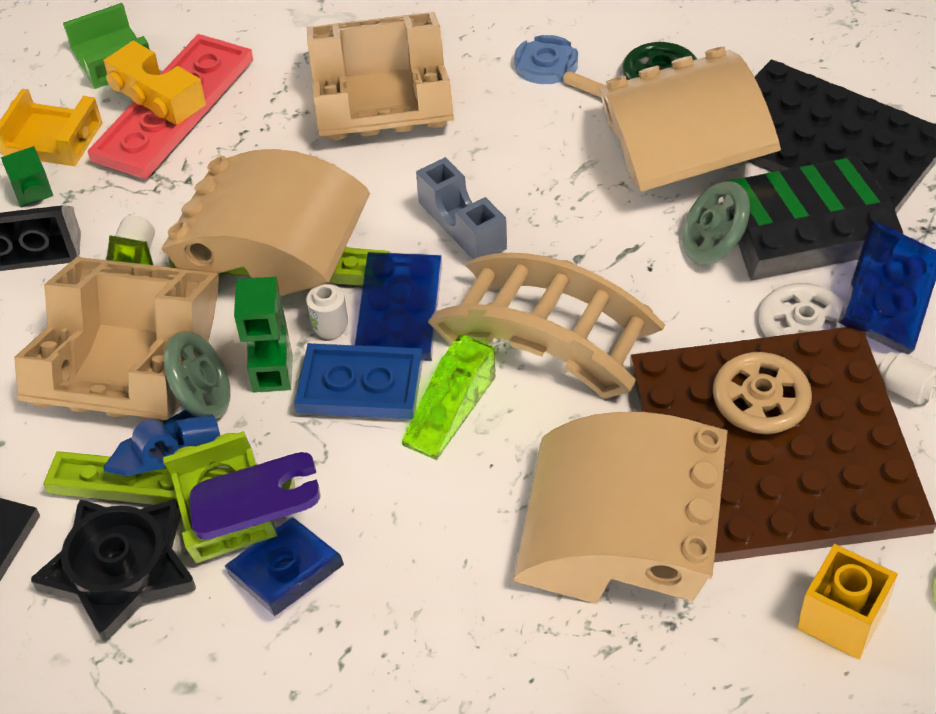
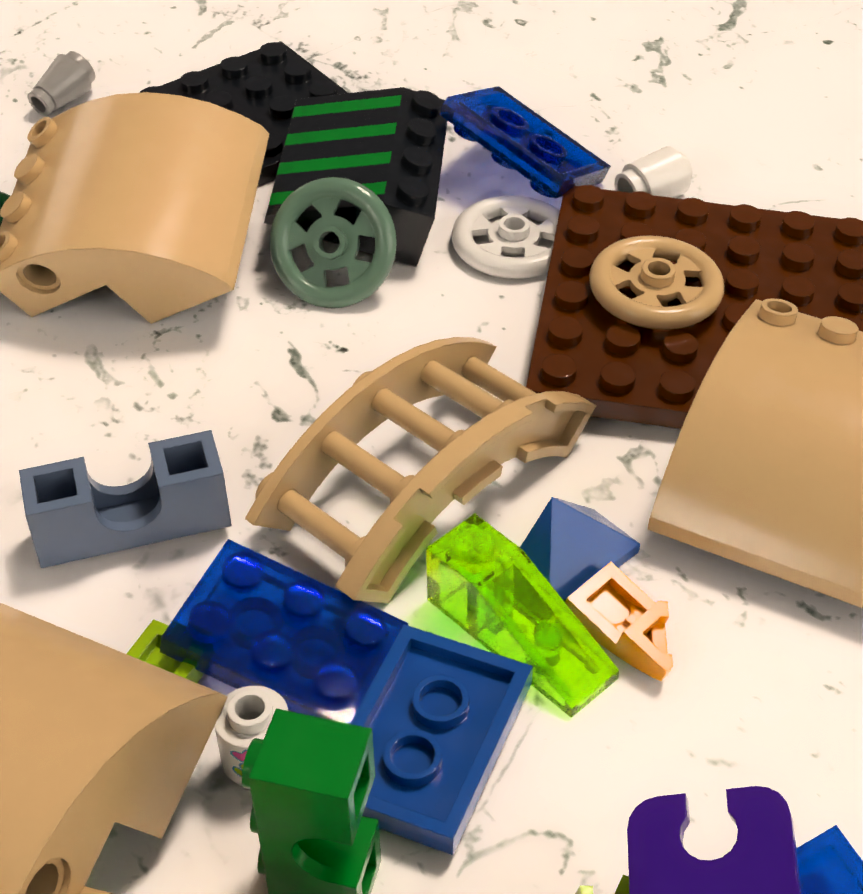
camera: 75 degrees left, 5 degrees down
none -> light grey cone [27,51,96,116]
none -> slope [503,497,640,620]
none -> slope [561,562,673,681]

